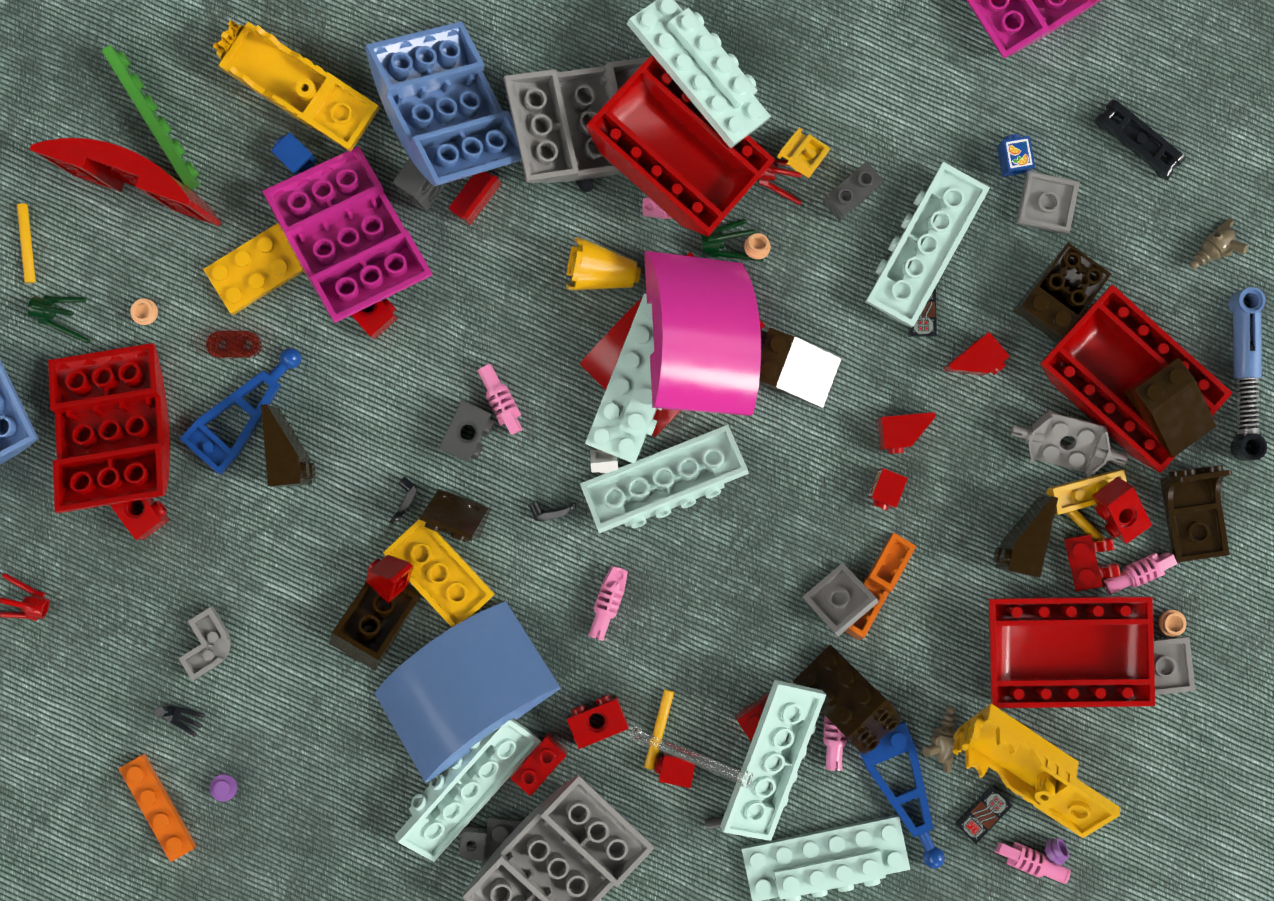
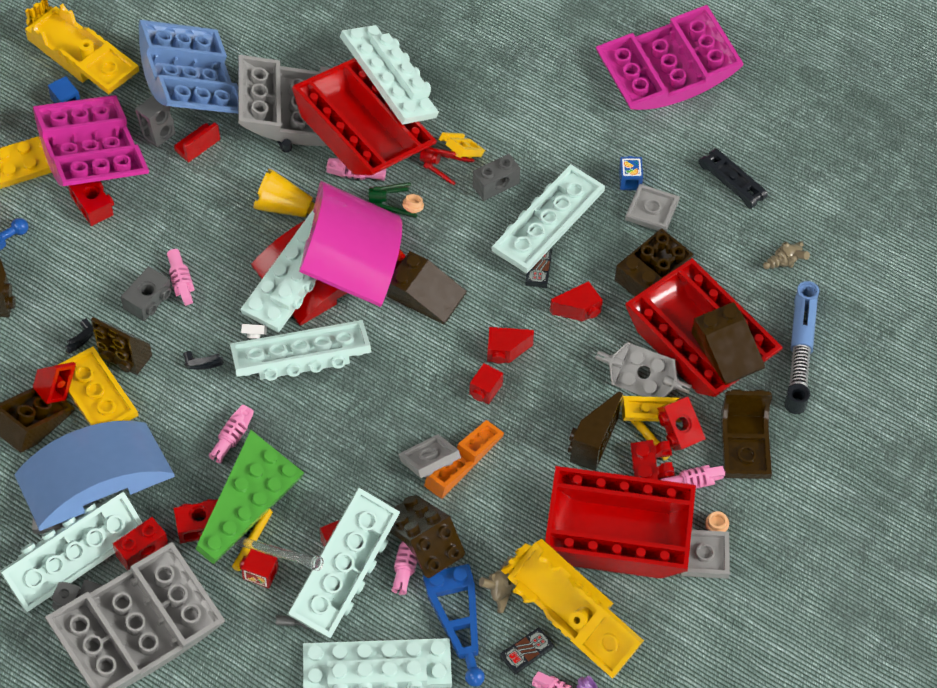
camera: 10 degrees right, 30 degrees down
none -> bright green wing [195,430,304,564]

